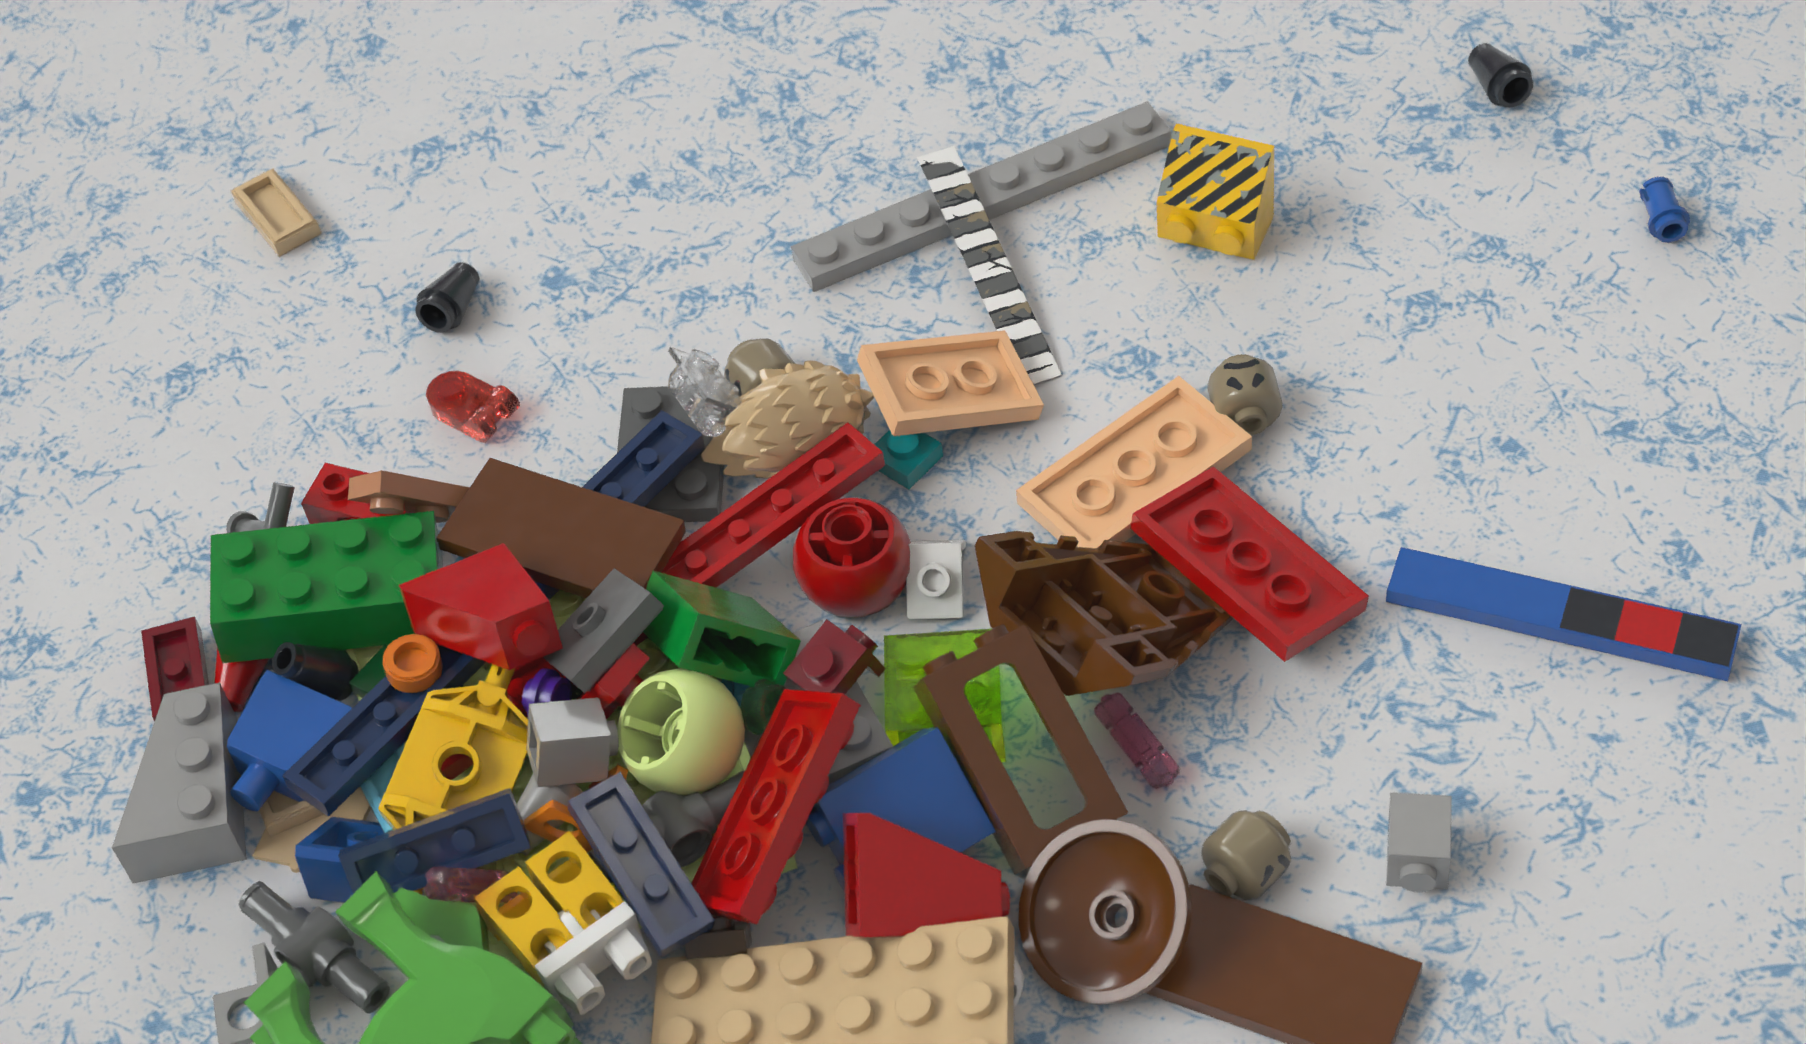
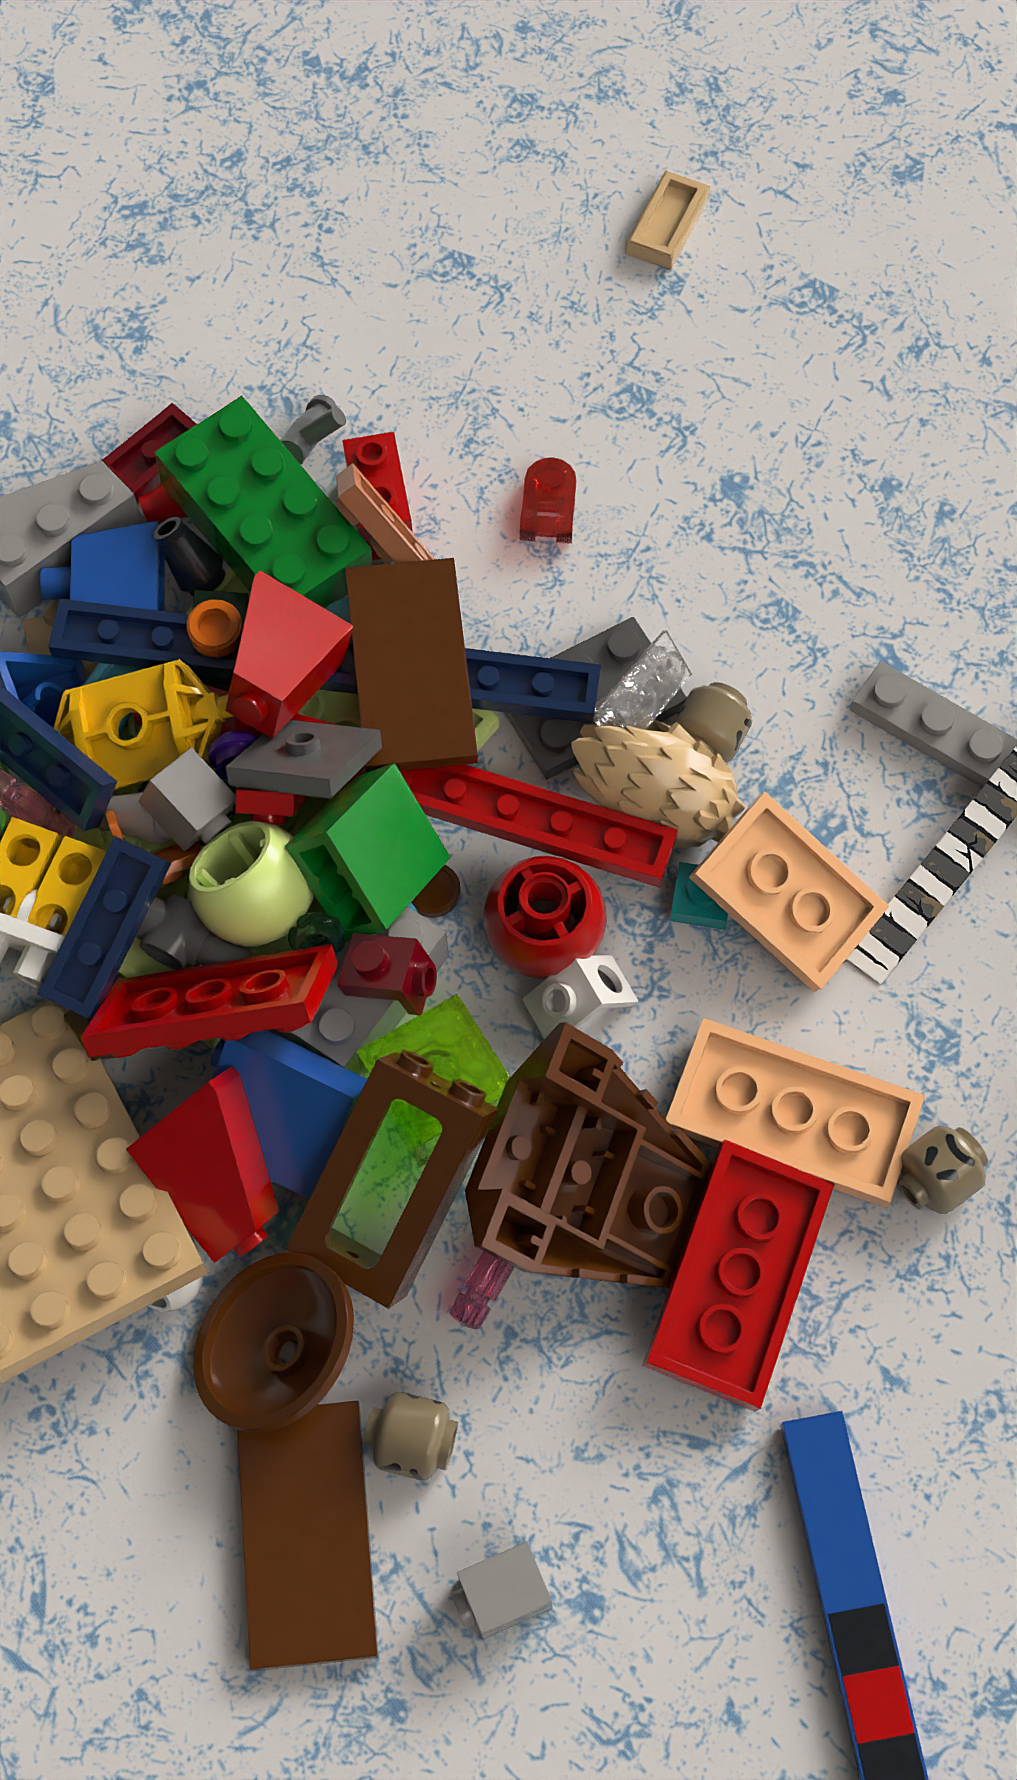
camera: 55 degrees right, 15 degrees up
black cone [415,262,480,333] -> none

